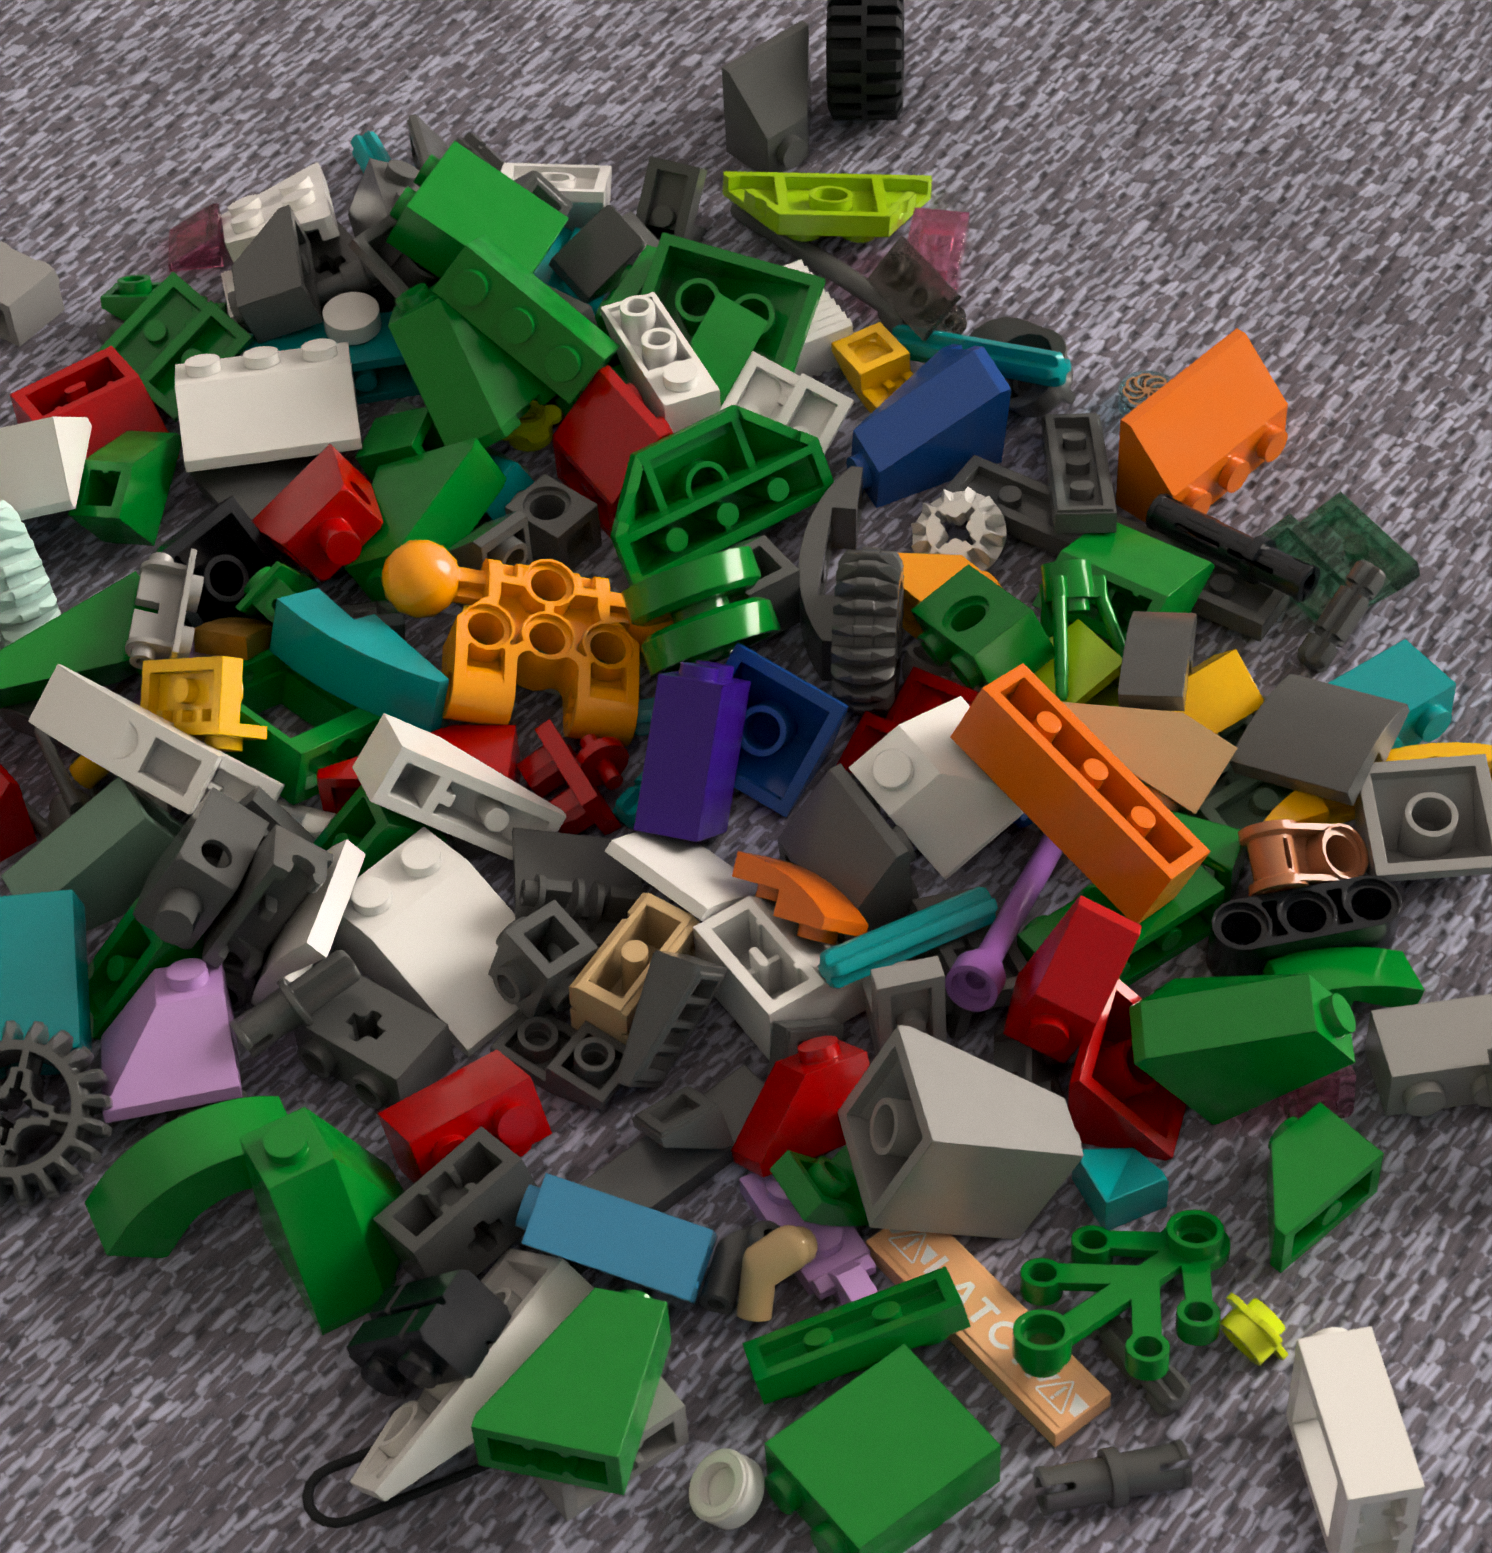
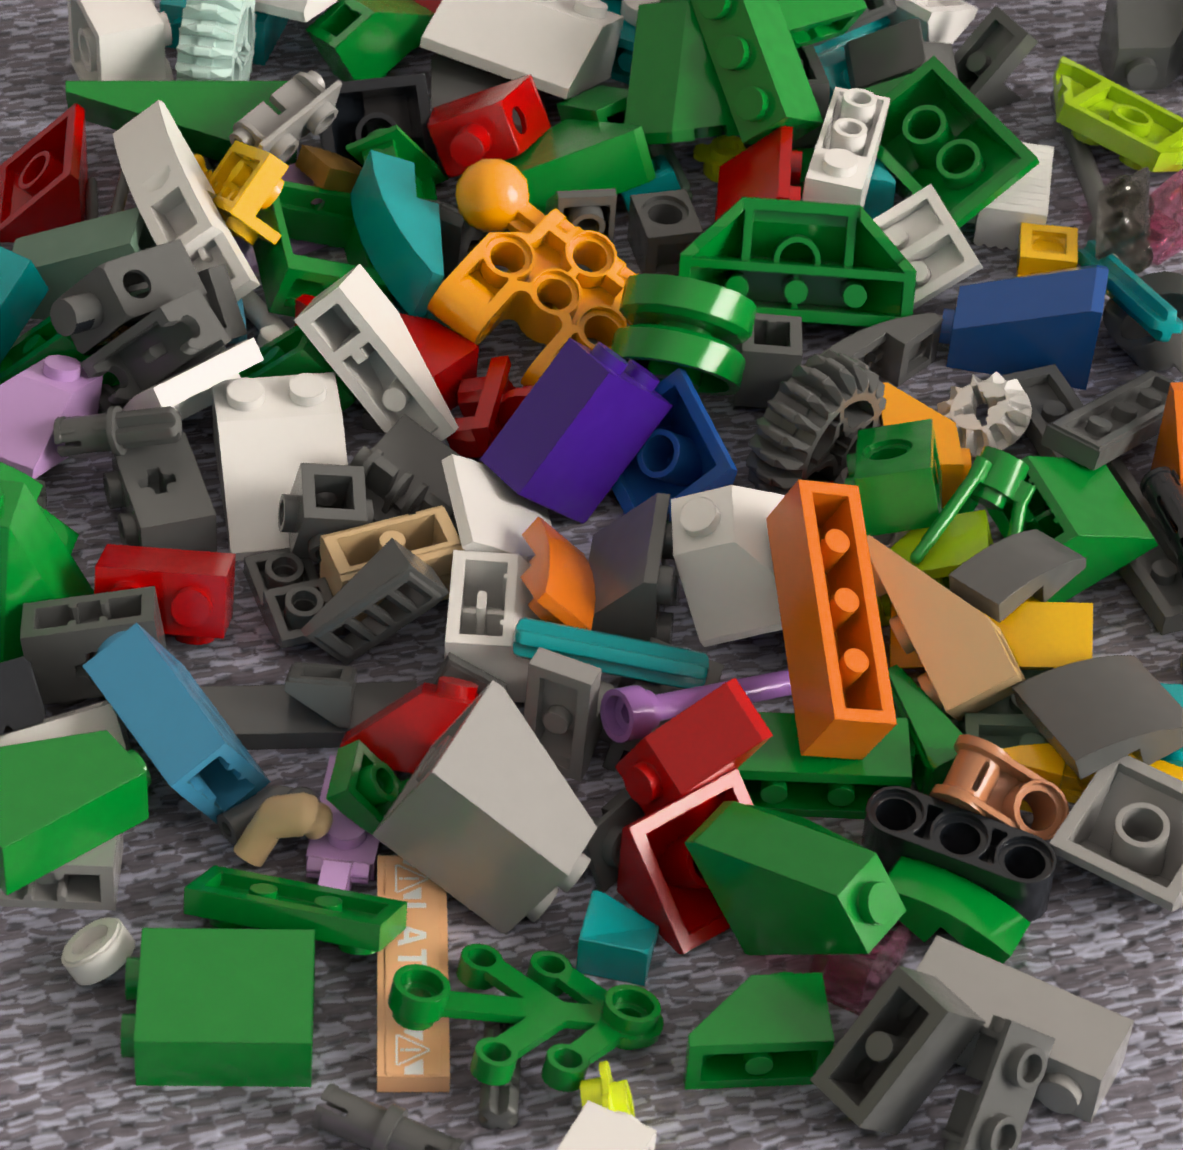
camera: 30 degrees right, 5 degrees down
green slope [689,293,768,406] -> none
none -> dark grey brick [810,965,985,1135]

